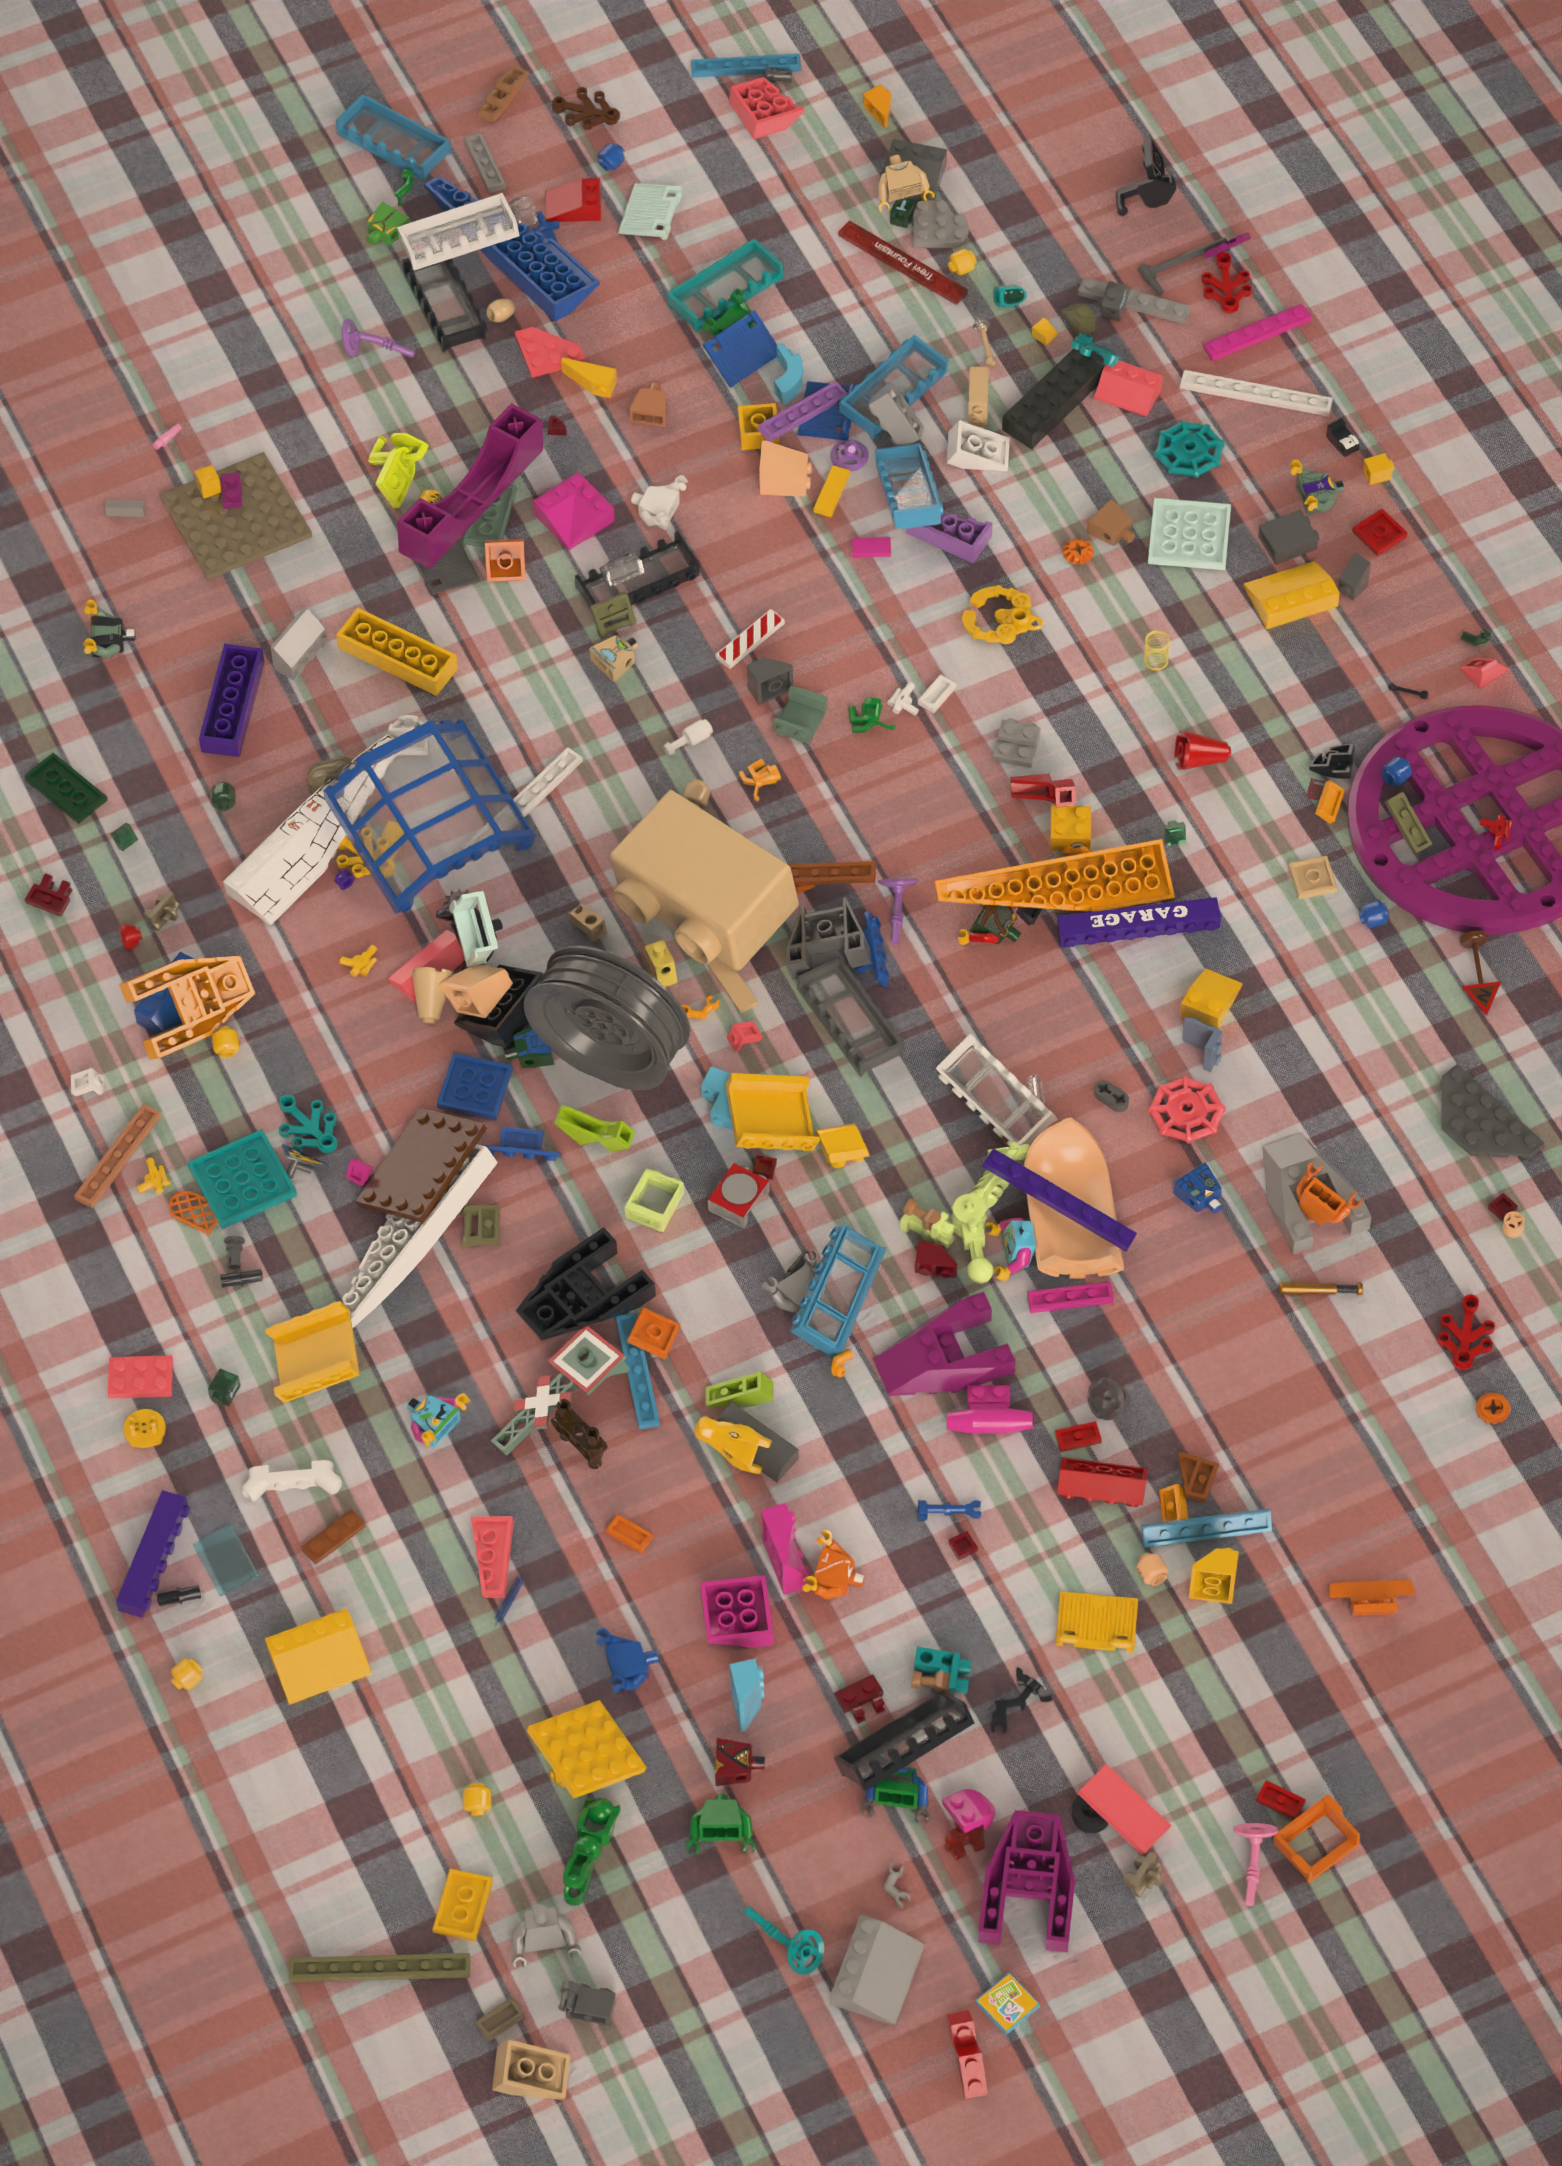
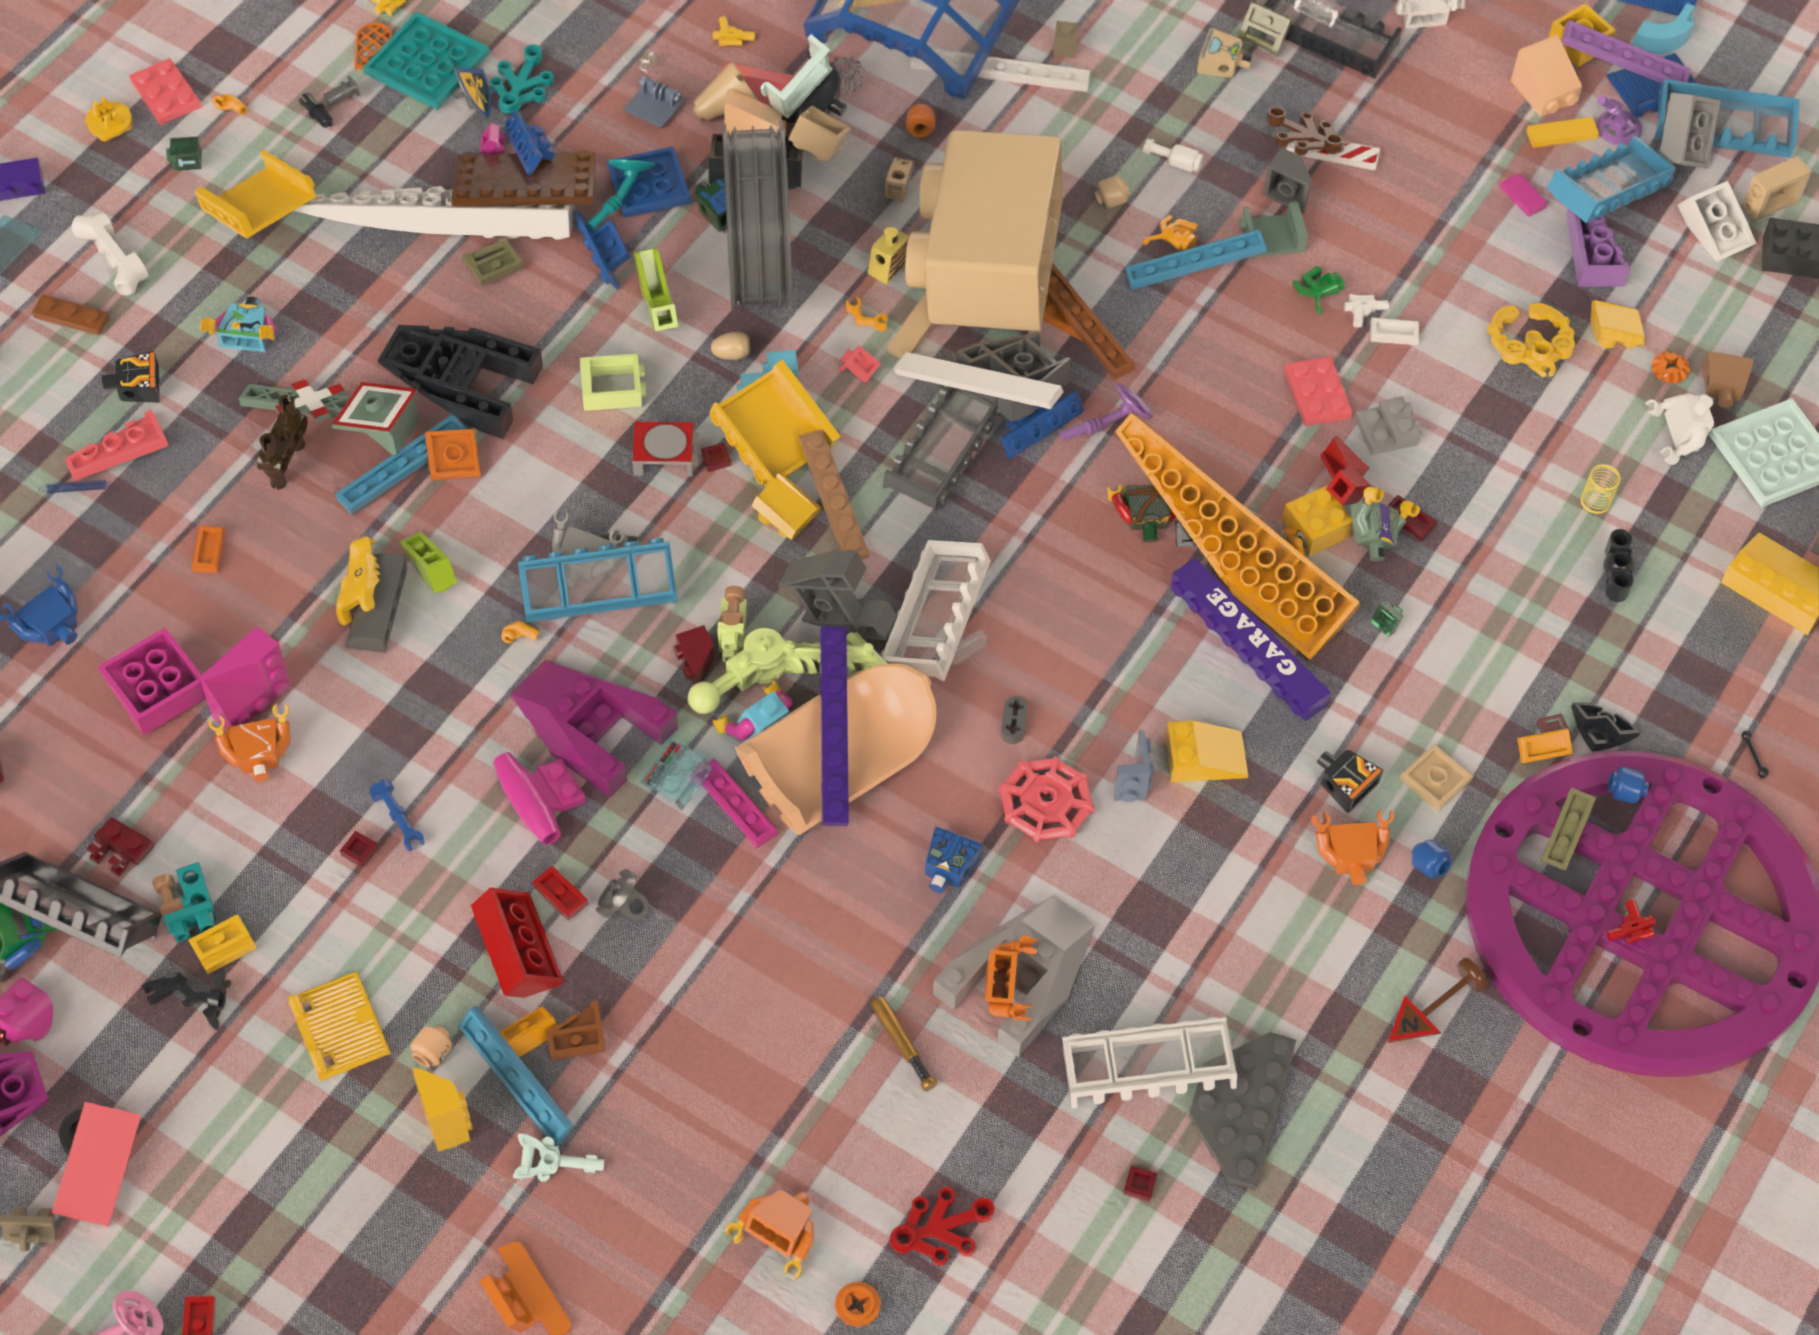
camera: 55 degrees right, 0 degrees up
medium azure slope [729,1659,765,1732] -> none
red cone [1174,730,1231,770] -> none
light nougat wheel [1502,1211,1525,1238] -> none
none -> black torso [102,351,160,403]
none -> yellow plate [189,914,257,974]
none -> light orange arm [212,94,248,115]
none -> blue bracket [504,110,556,175]
none -> light aqua piece [513,1134,604,1182]
none -> teal dish [587,159,655,230]
none -> sand blue hinge [624,76,686,128]
none -> clear tile [639,48,657,72]
none -> clear light blue slope [640,740,712,810]
none -> tan animal [711,332,751,360]
none -> orange torso [726,1190,814,1280]
none -> dark grey wedge [778,550,897,640]
none -> tan piece [788,106,851,162]
none -> medium nougat plate [799,430,869,560]
none -> white tile [894,352,1063,409]
none -> orange head [906,104,936,138]
none -> dark tan brick [1053,21,1079,58]
none -> window [1062,1017,1237,1108]
none -> dark azure tile [1125,229,1267,290]
none -> reddish brown plant [1267,107,1345,155]
none -> coral plate [1284,356,1352,426]
none -> orange torso [1311,809,1394,885]
none -> black torso [1317,750,1383,813]
none -> sand green torso [1350,487,1420,561]
none -> dark red tile [1387,495,1438,541]
none -> yellow slope [1591,300,1644,349]
none -> black piece [1603,529,1635,602]
none -> white torso [1645,393,1714,465]

